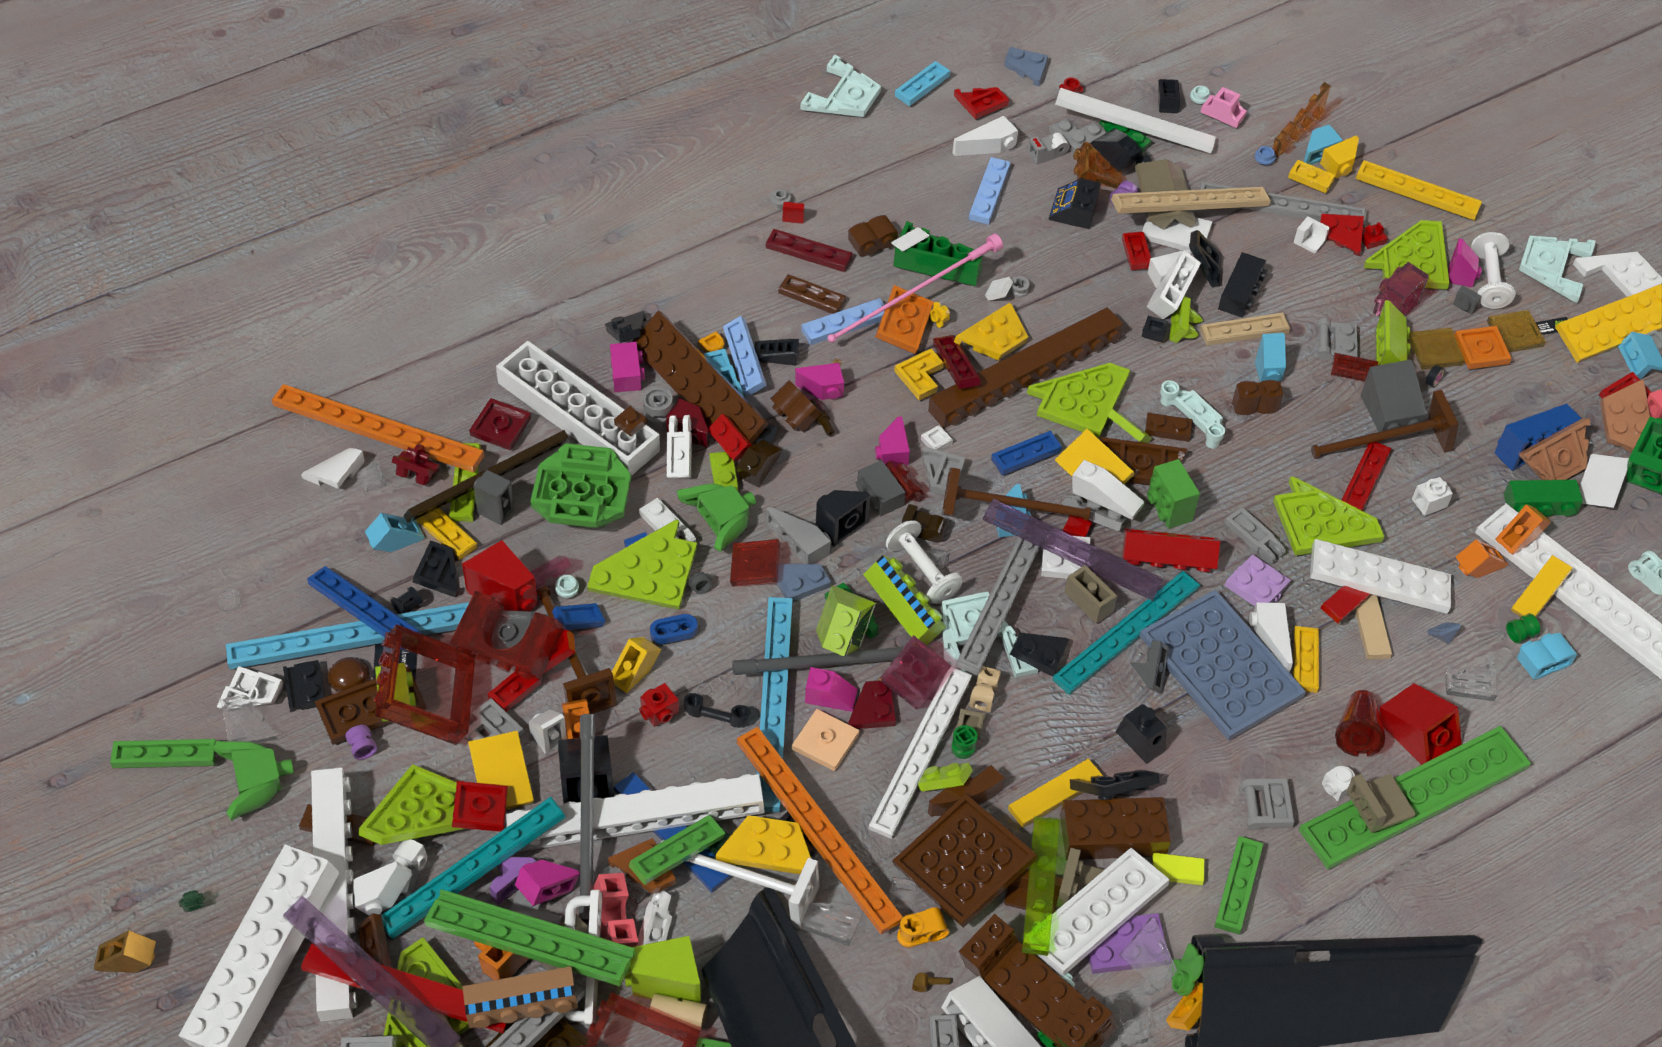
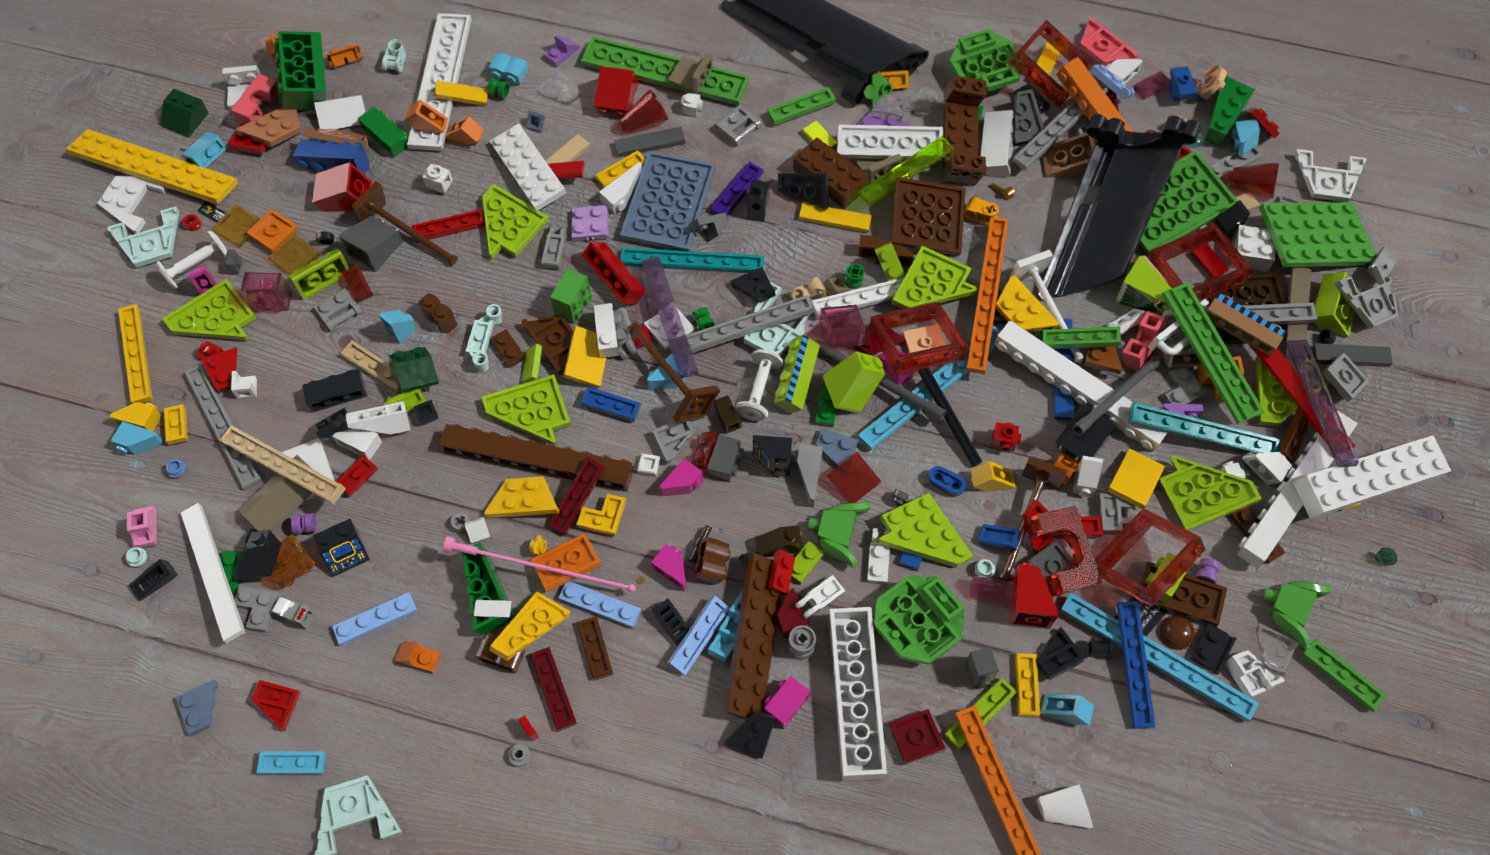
camera: 130 degrees left, 10 degrees up
pearl gold slope [93,930,156,973] -> none
dark red hips [391,444,440,485] -> none
dark brown tile [403,430,568,523] -> none
red tile [452,781,508,832] -> none
dark pink slope [515,860,580,906] -> none
reddish brown plate [614,406,647,437] -> none
black bar [683,693,751,727] -> none
light orange tile [698,331,724,353] -> none
white slope [952,116,1018,156] -> none
red plate [1059,77,1083,93] -> none
dark tan brick [1064,565,1117,624] -> none
clear orange wing [1272,82,1331,157] -> none
none -> red bush [182,214,201,231]
none -> red slope [312,162,372,212]
none -> dark green slope [388,347,439,393]
none -> orange slope [395,641,441,674]
none -> yellow wing [490,592,571,661]
none -> medium lavender slope [544,36,580,67]
none -> dark grey tile [614,127,685,157]
none -> green wheel [691,307,715,331]
none -> dark purple tile [709,162,764,216]
none -> clear red window [869,302,968,375]
none -> lime wing [891,246,979,311]
none -> black axle [918,366,982,467]

